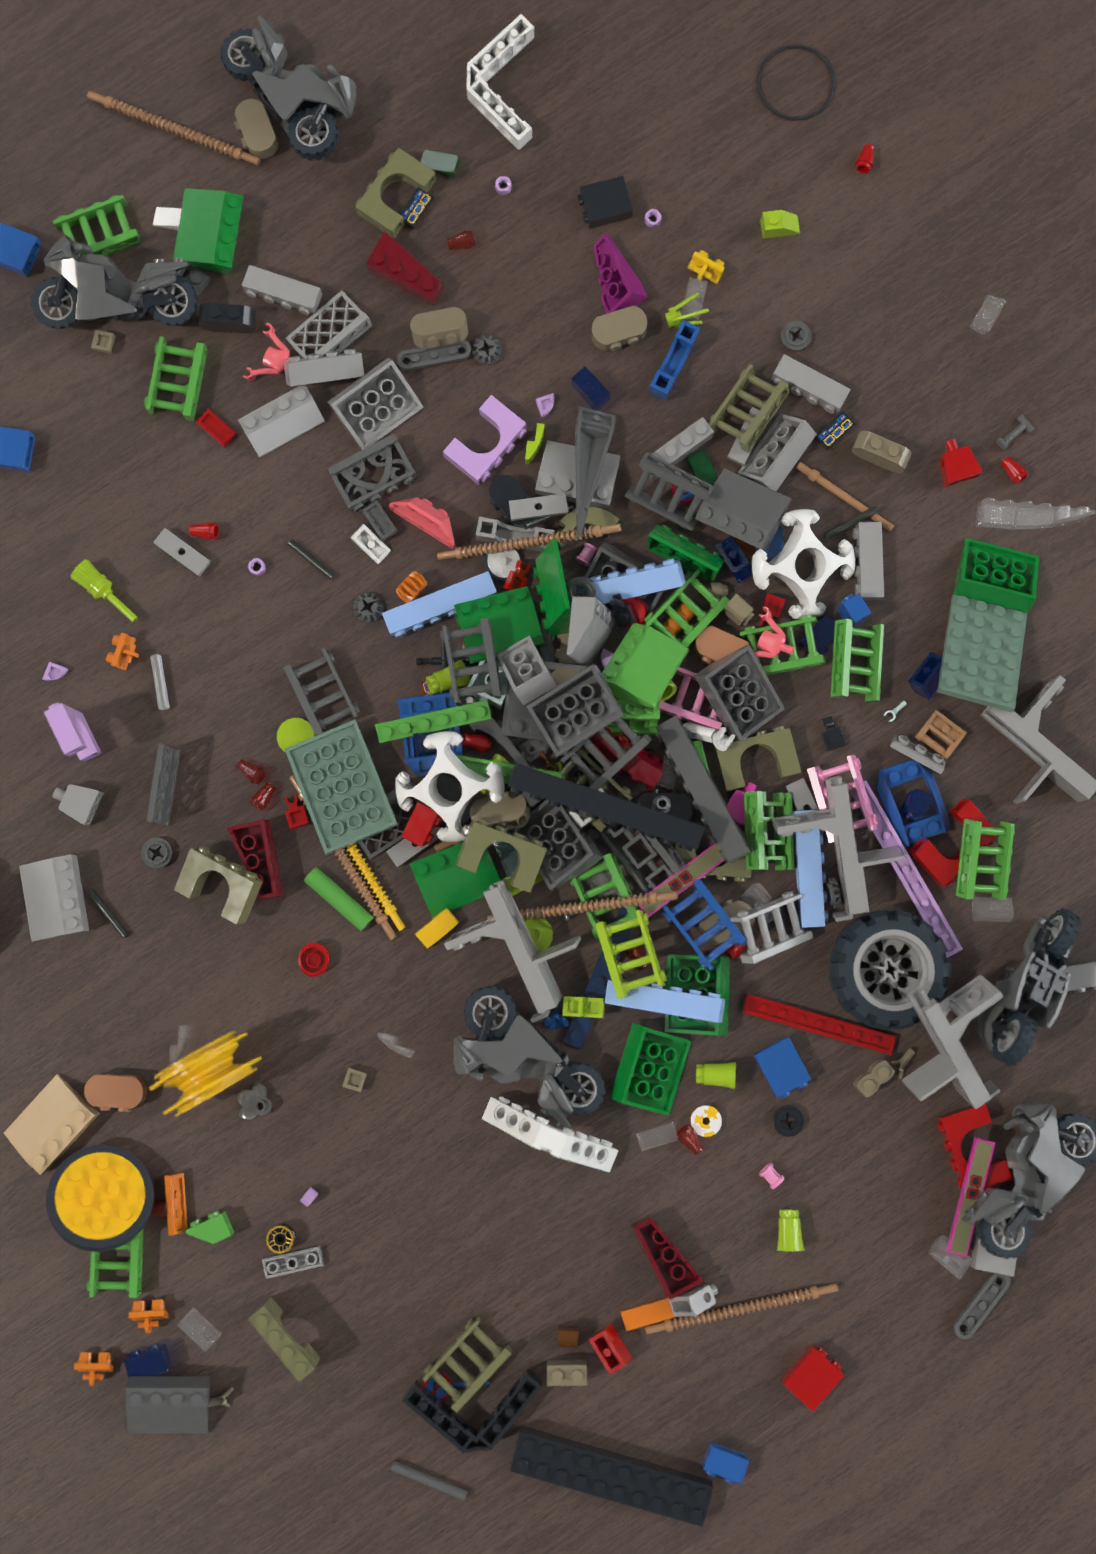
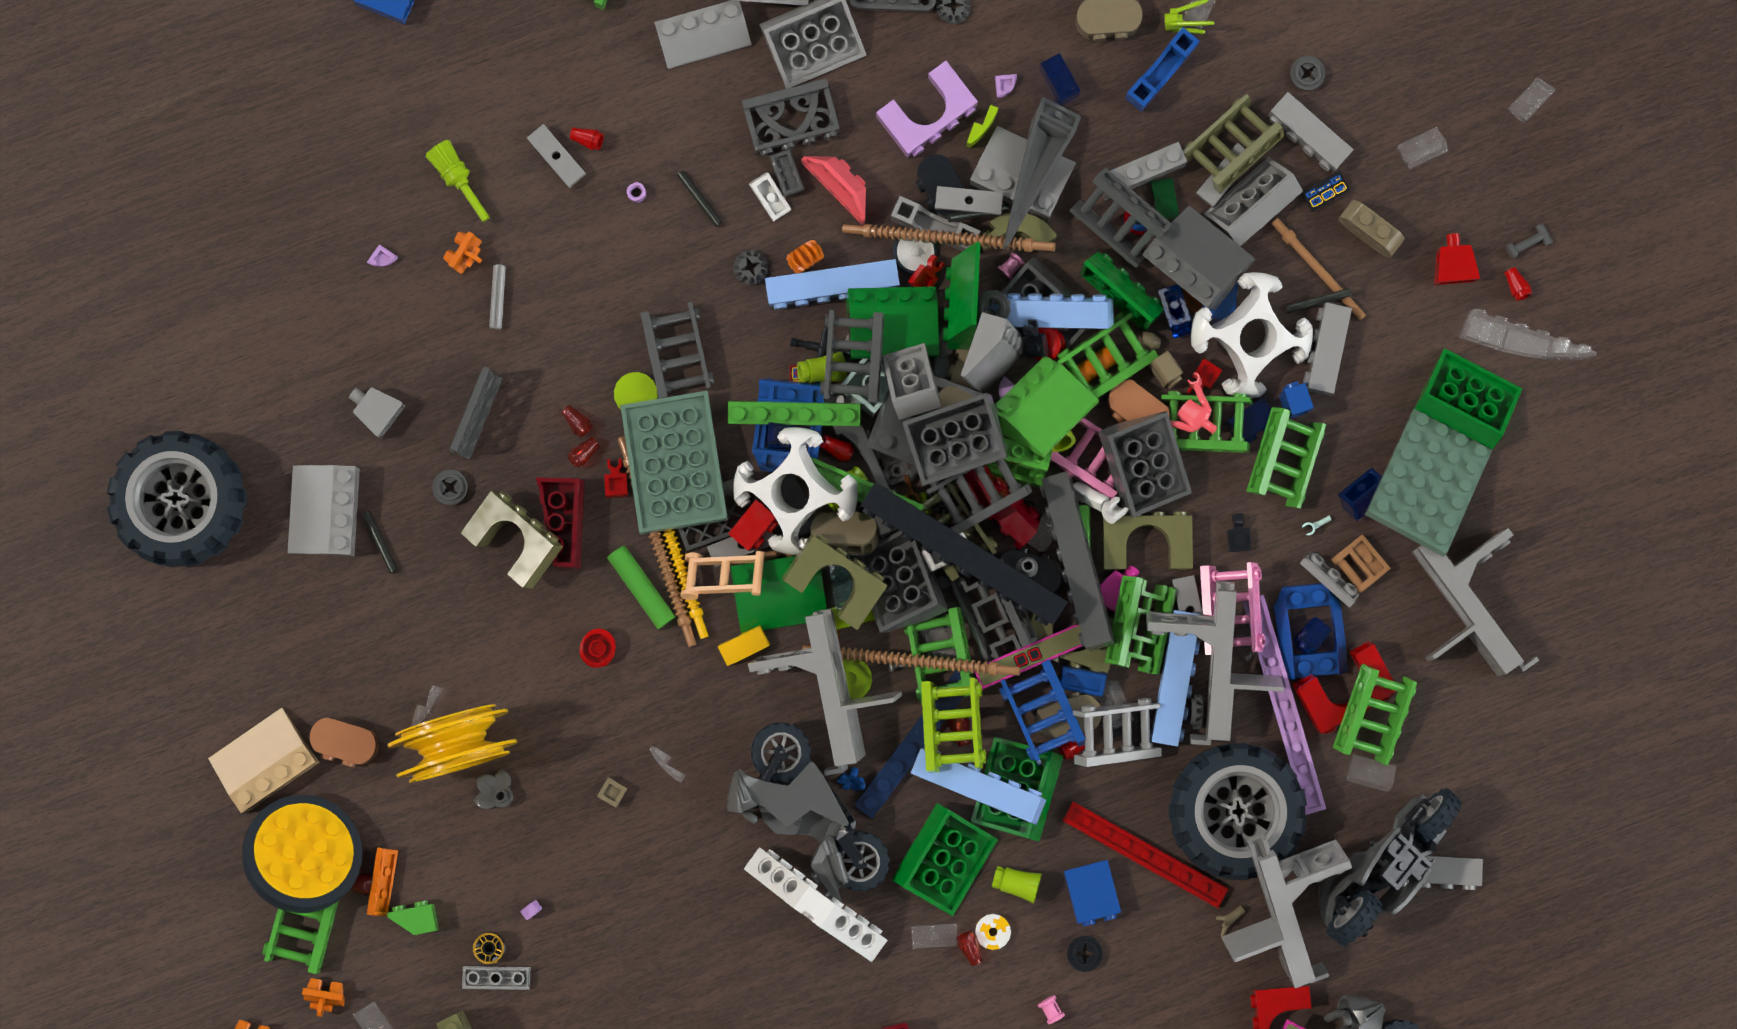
camera: 10 degrees right, 0 degrees up
lavender arch [44,703,102,762] -> none
red tile [196,408,237,448] -> none
lime slope [563,996,605,1018] -> none
dark tan brick [853,1059,895,1097] -> none
none -> light nougat piece [680,551,765,600]
none -> blue tile [1060,665,1107,697]
none -> clear slope [1397,127,1448,169]

